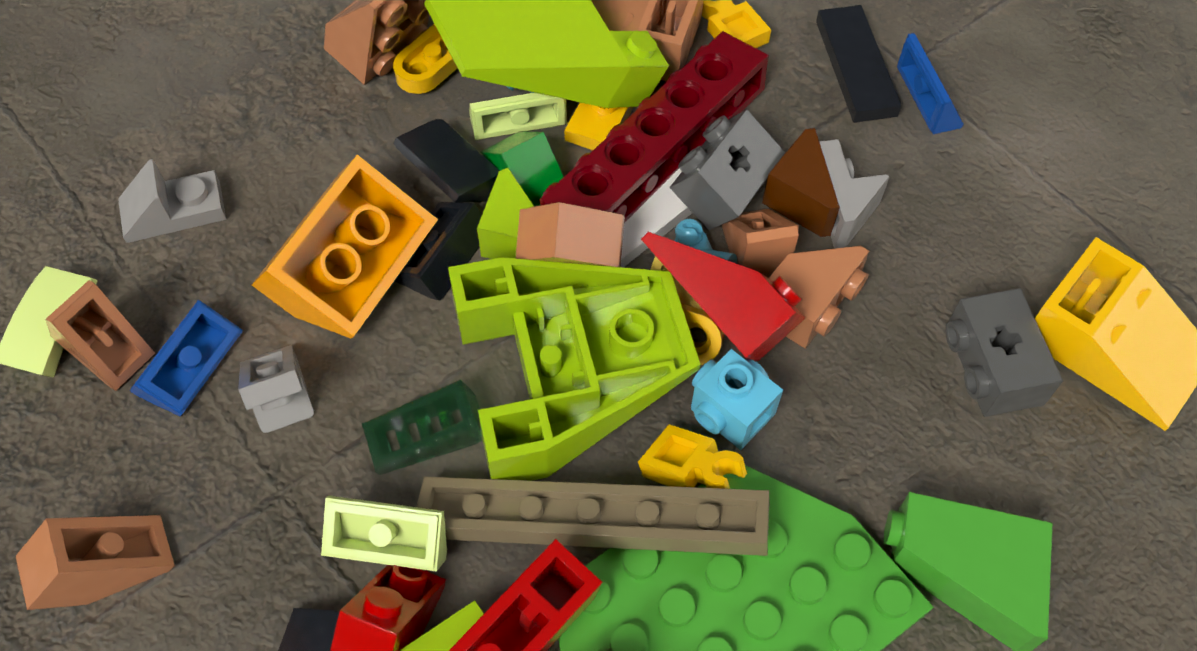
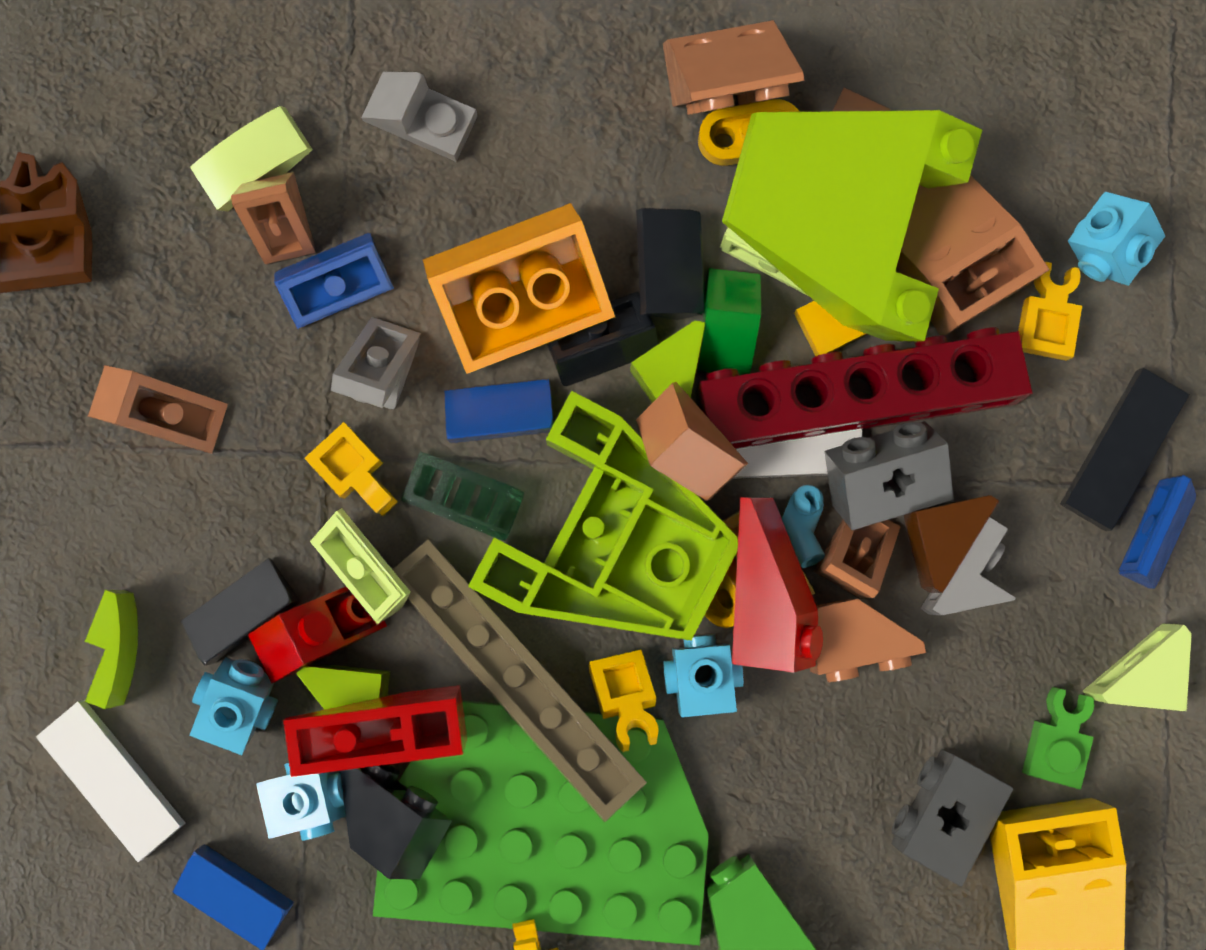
camera: 40 degrees right, 25 degrees up
none -> yellow plate [304,422,398,516]
none -> blue slope [444,379,554,443]
none -> bright green plate [1022,687,1094,790]
none -> yellowish green slope [1083,623,1192,711]

